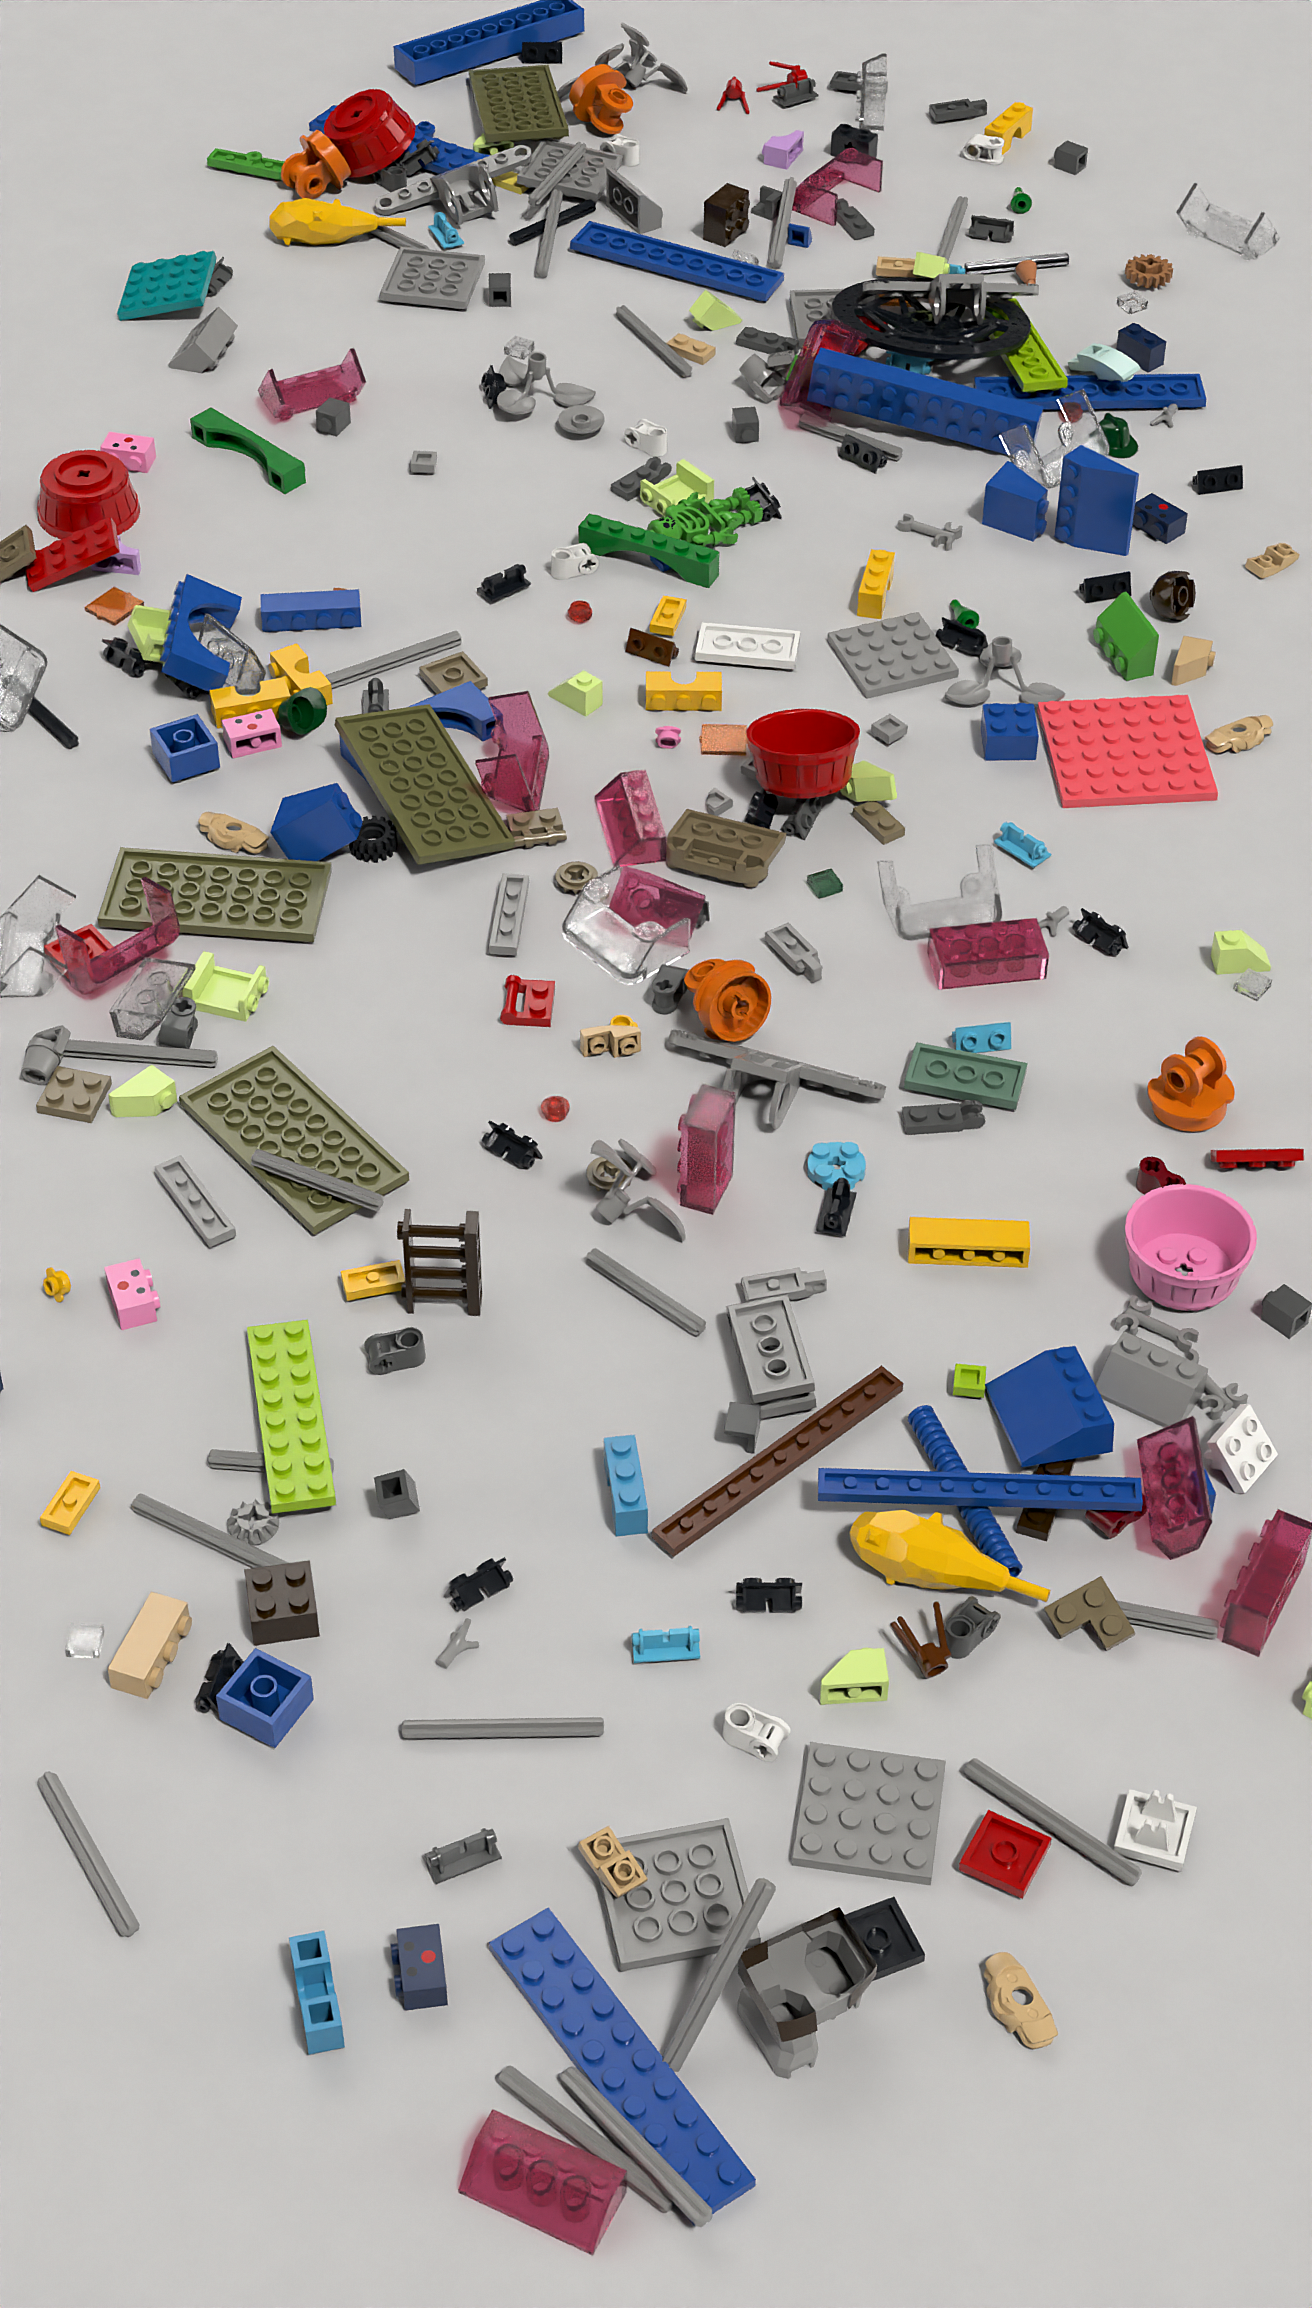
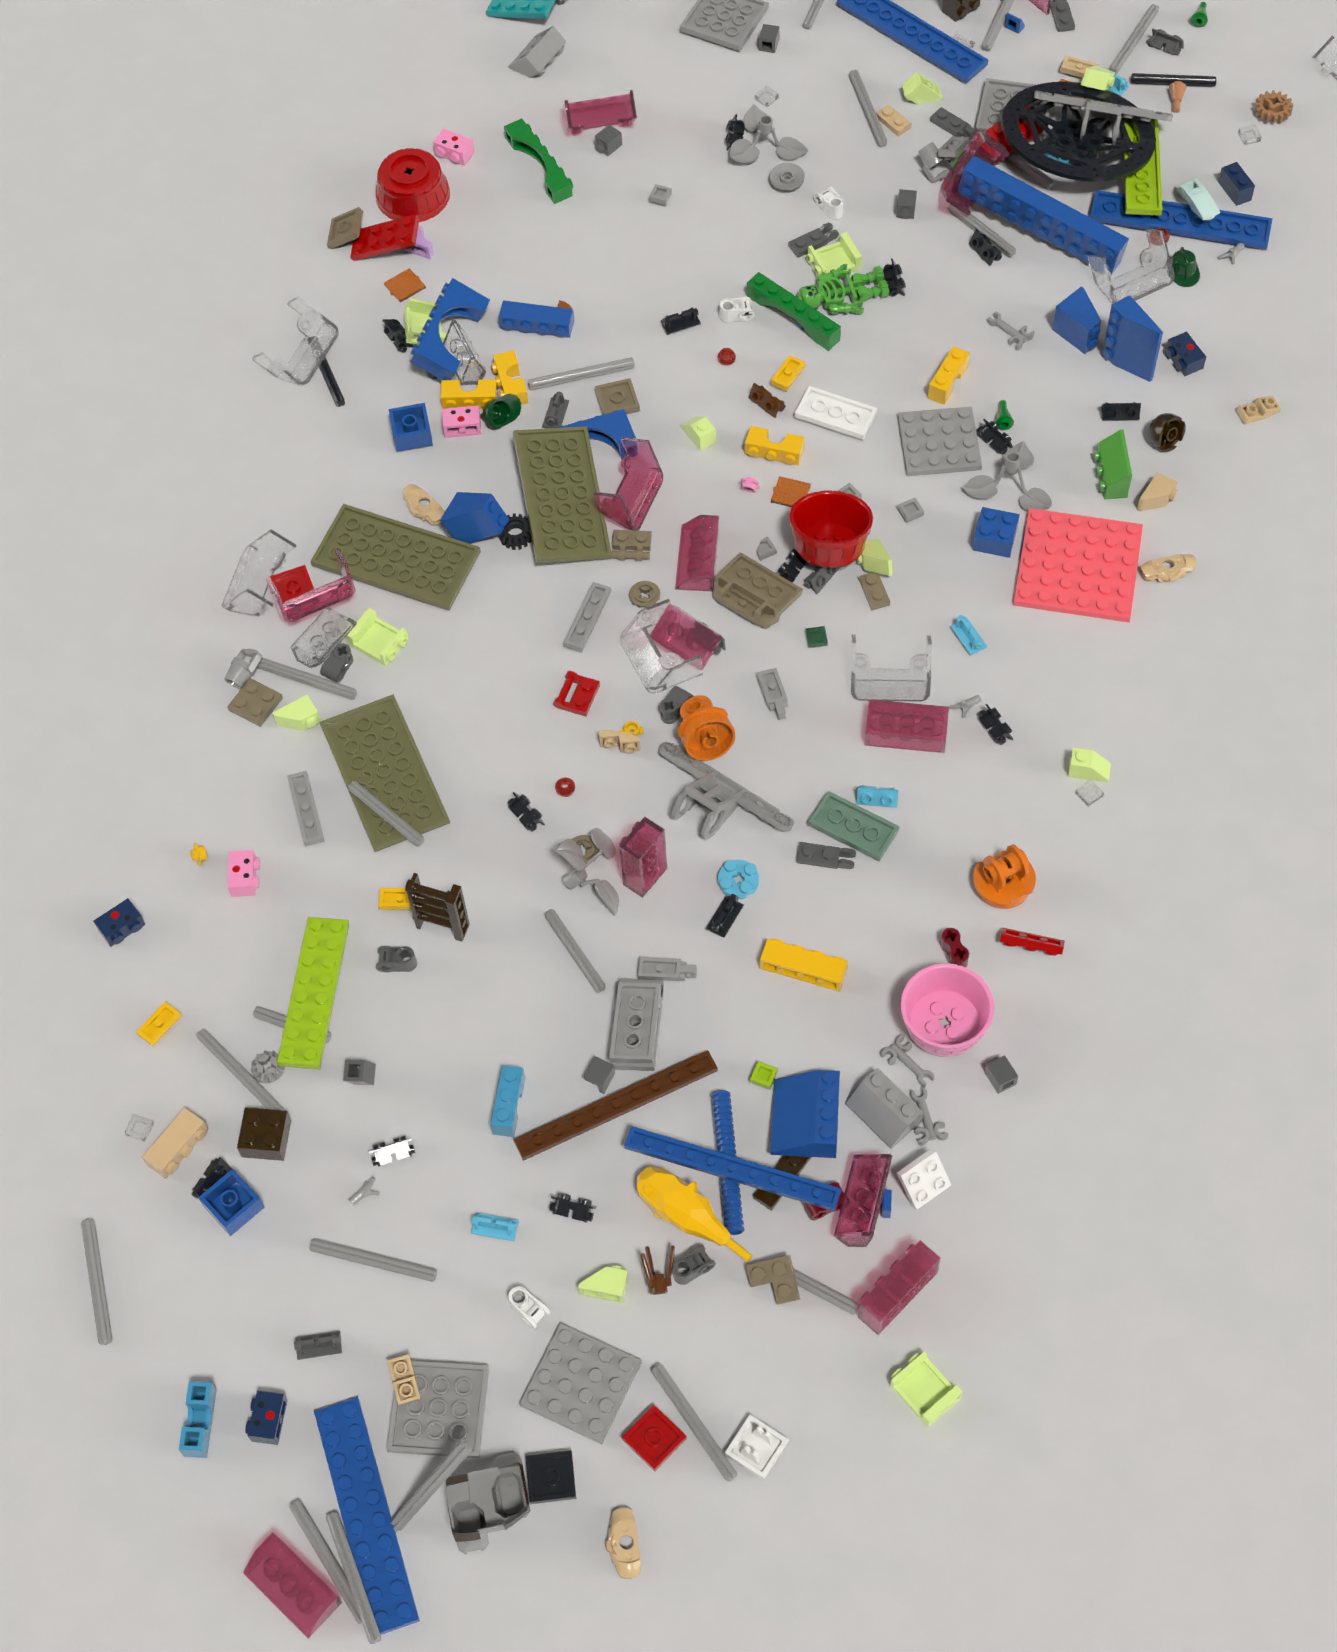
camera: 20 degrees right, 15 degrees up
black hinge [1192,465,1243,495] -> none

